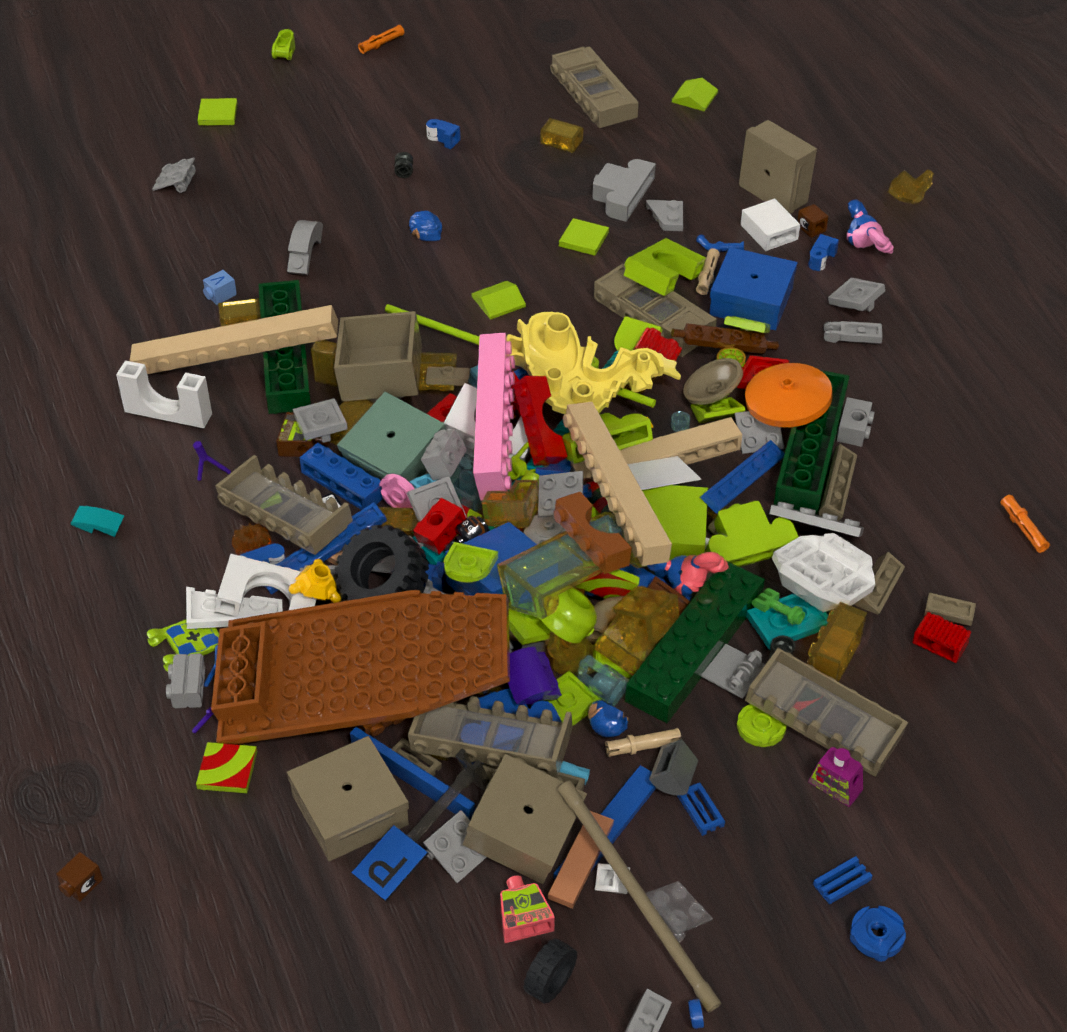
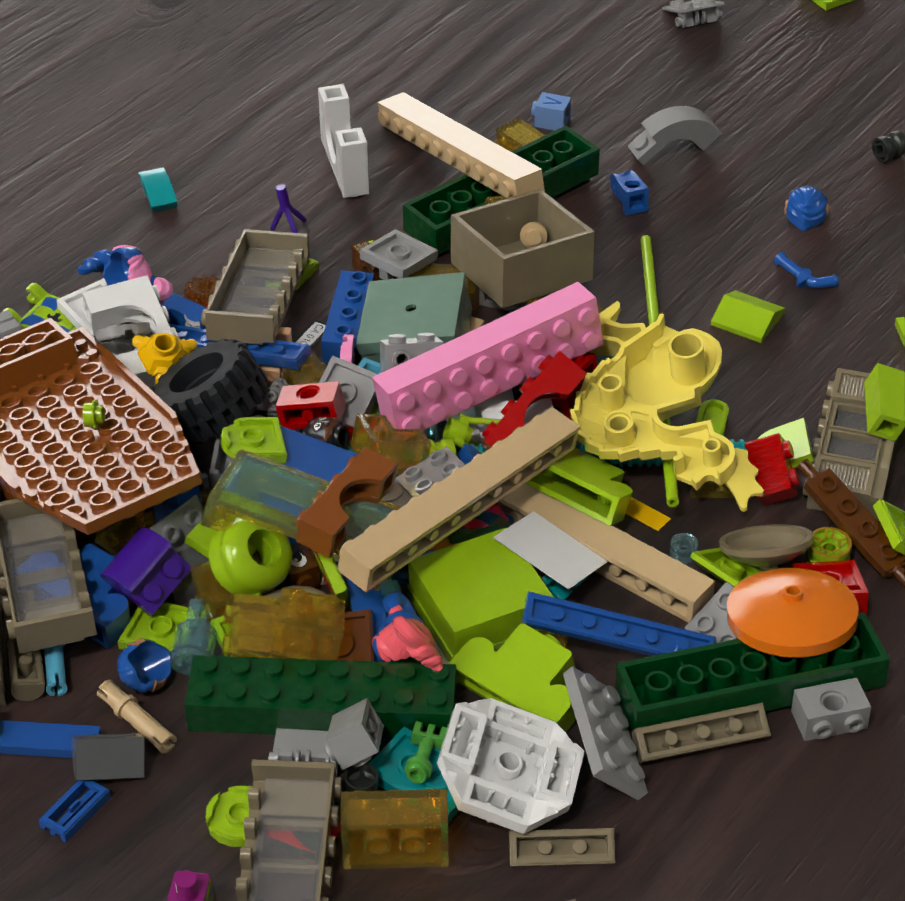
camera: 60 degrees right, 5 degrees down
none -> blue hair [77,244,173,304]
none -> lime plate [83,400,105,430]
none -> light grey tile [93,322,151,343]
none -> light grey brick [325,698,384,770]
none -> tan plate [520,222,547,248]
none -> blue leg [610,170,649,215]
none -> blue piece [774,251,839,289]

